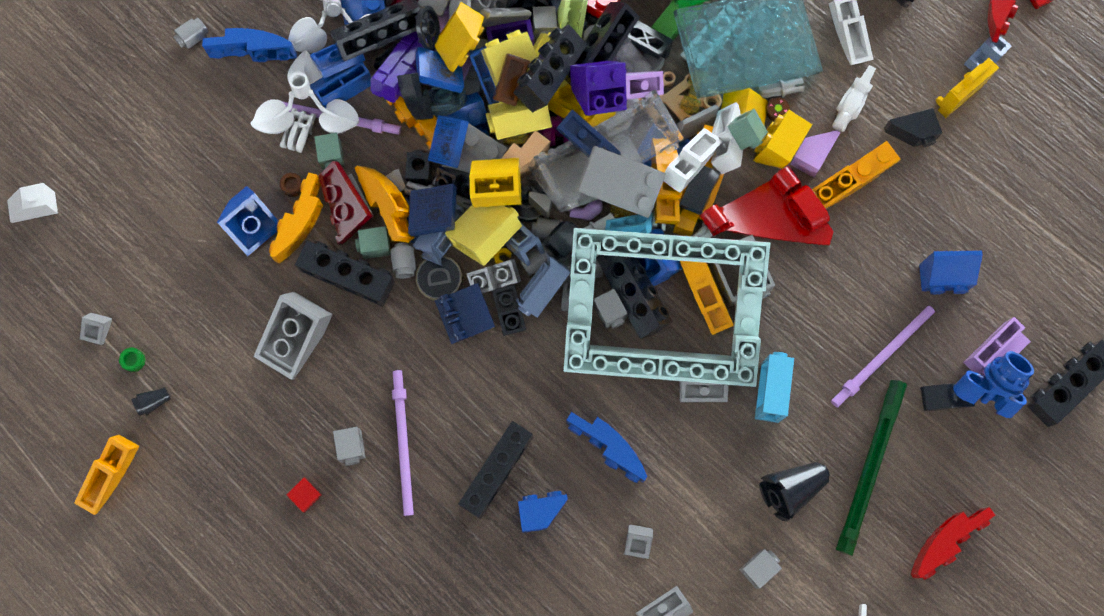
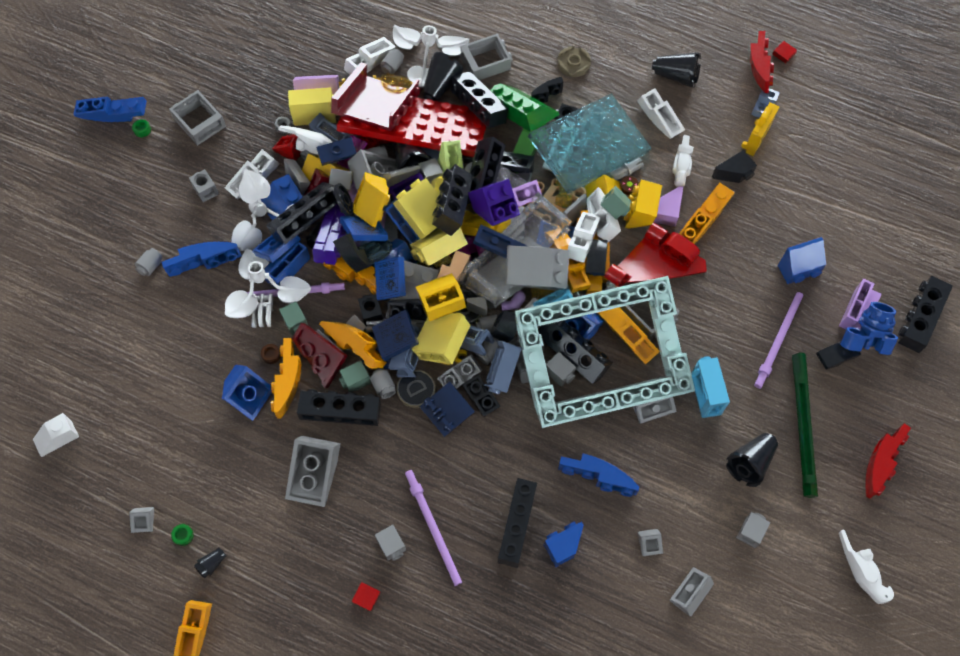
camera: 20 degrees left, 10 degrees down
reddish brown tile [493,53,530,107] -> none

